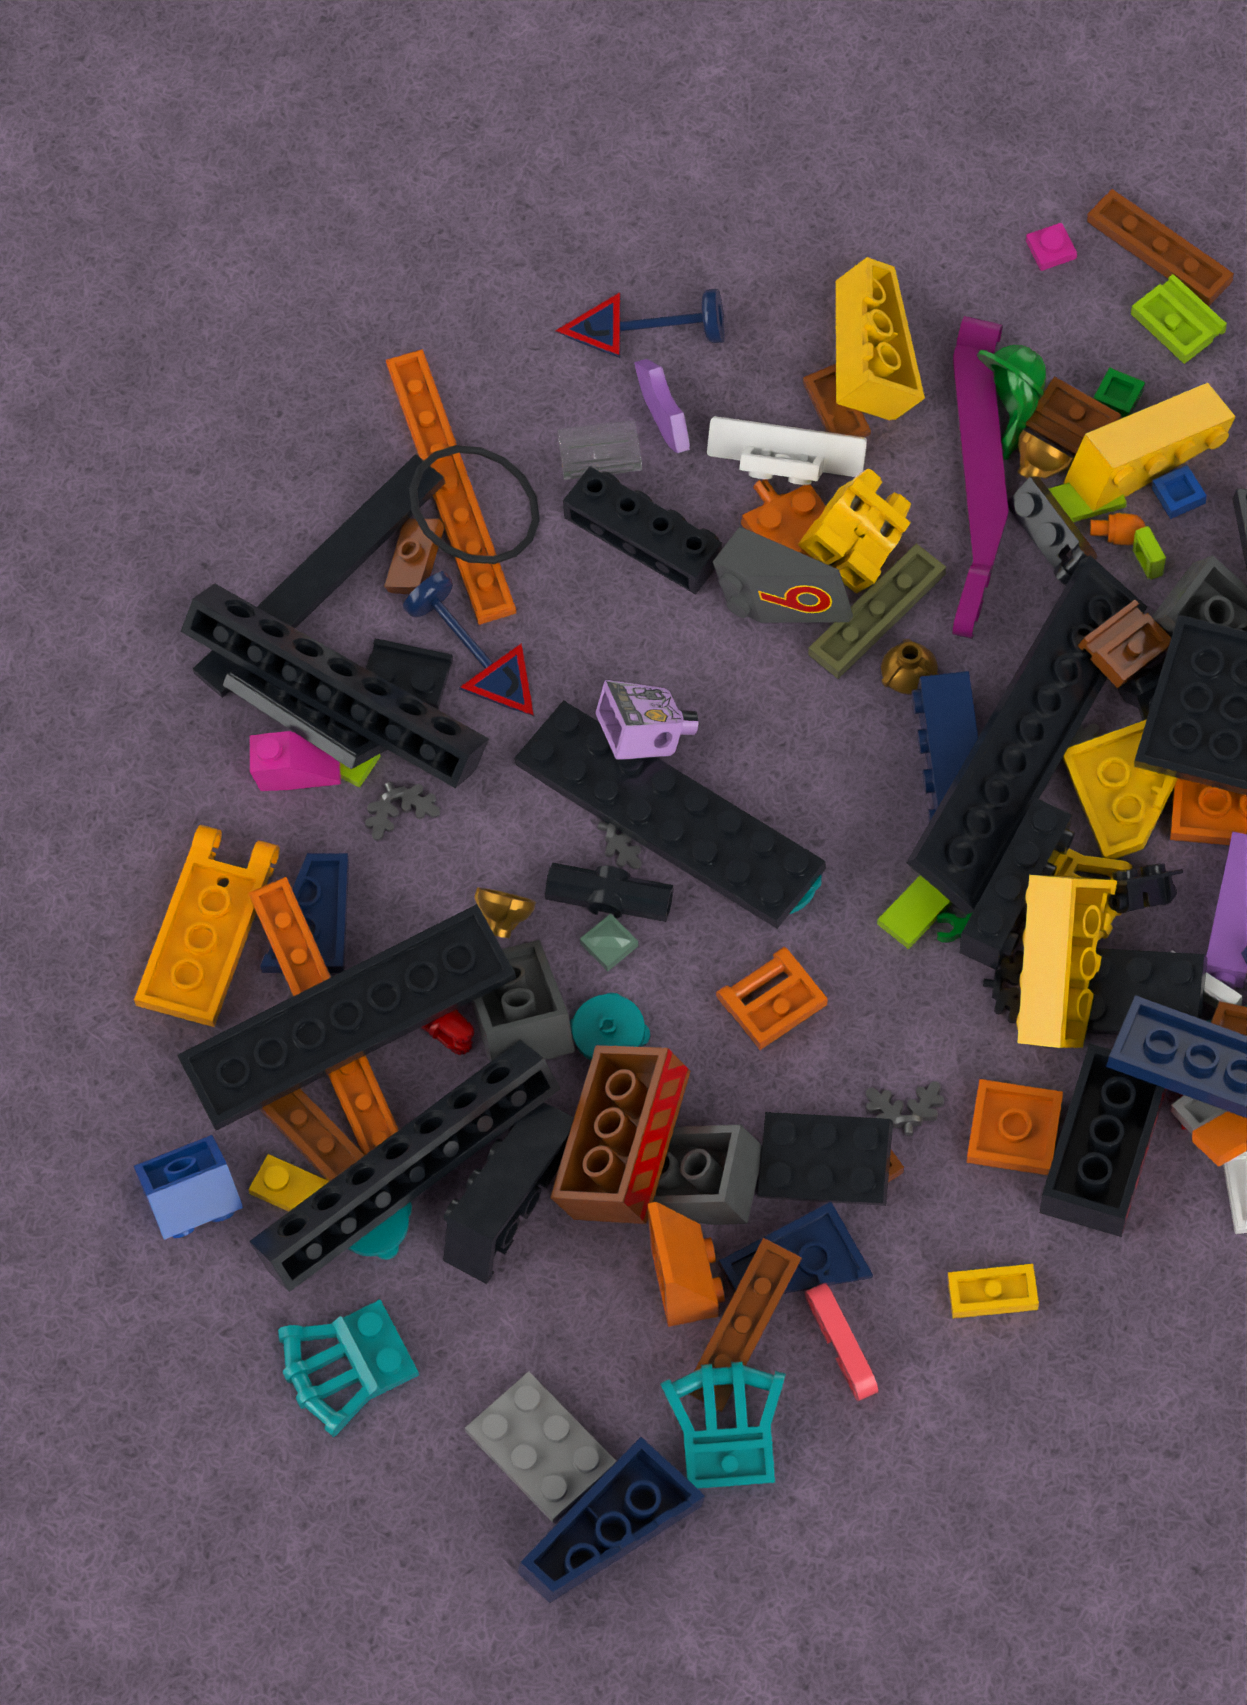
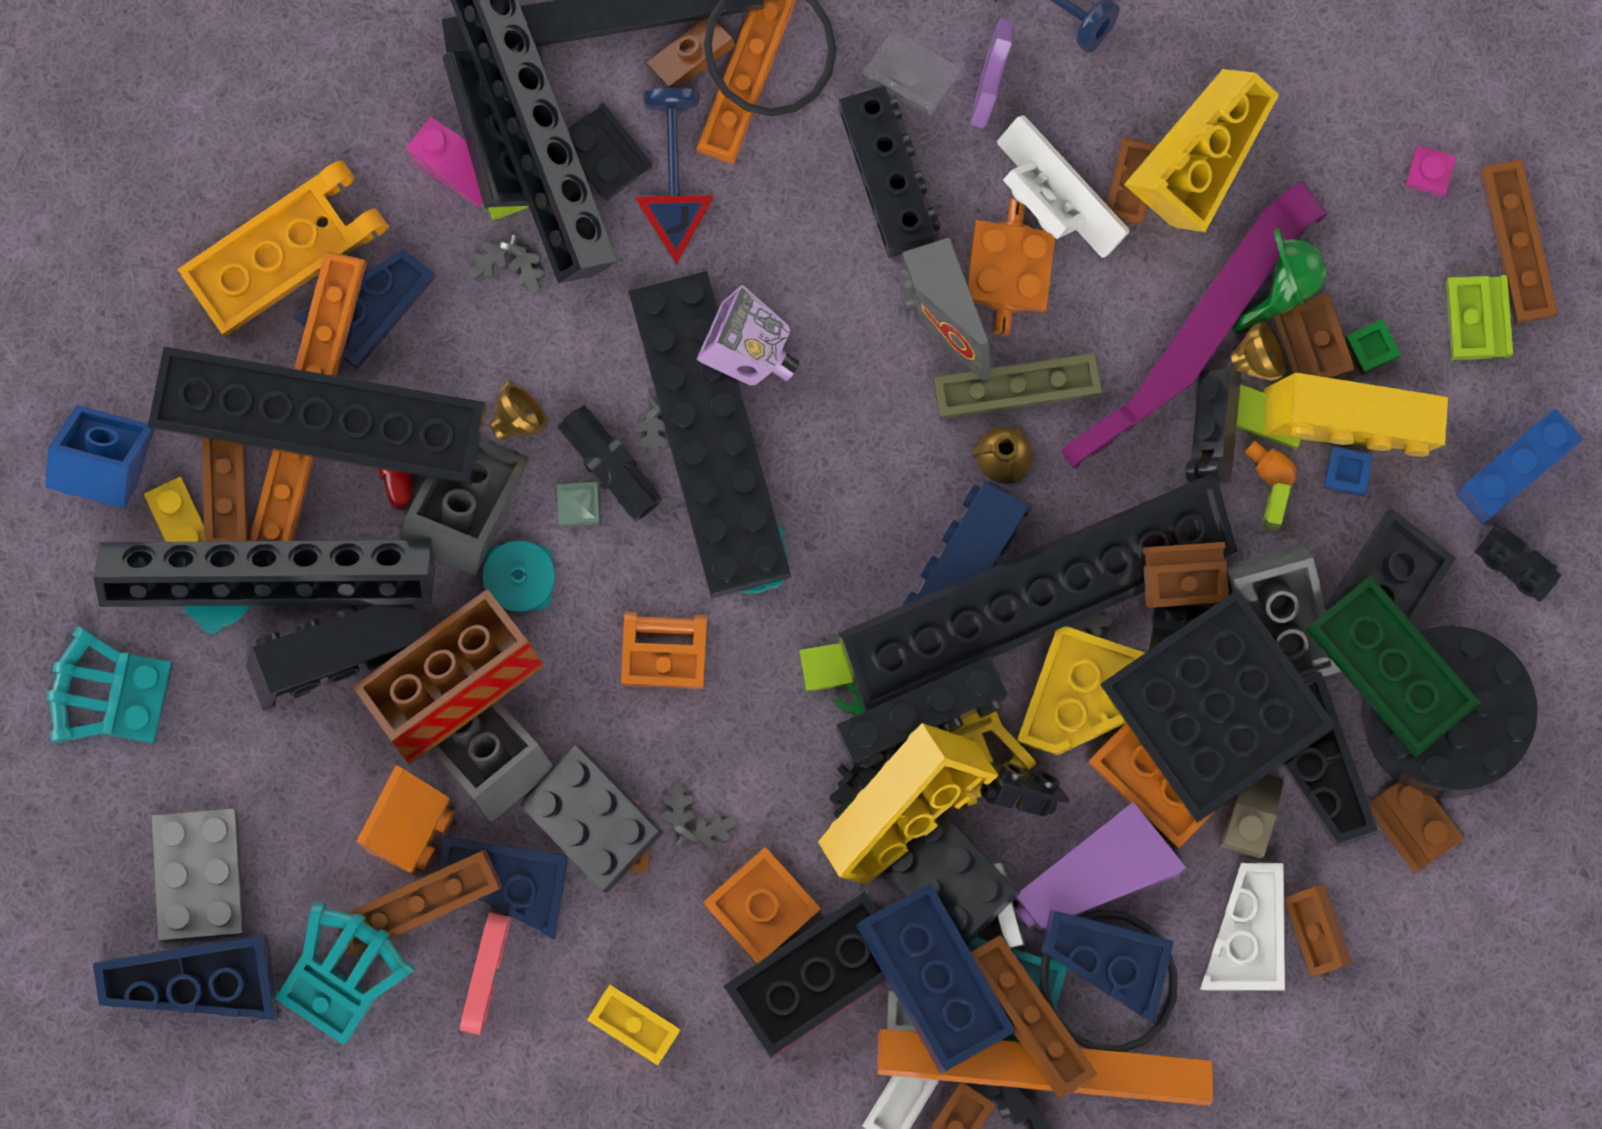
camera: 35 degrees right, 15 degrees up
yellow hips [798,469,911,594] -> none

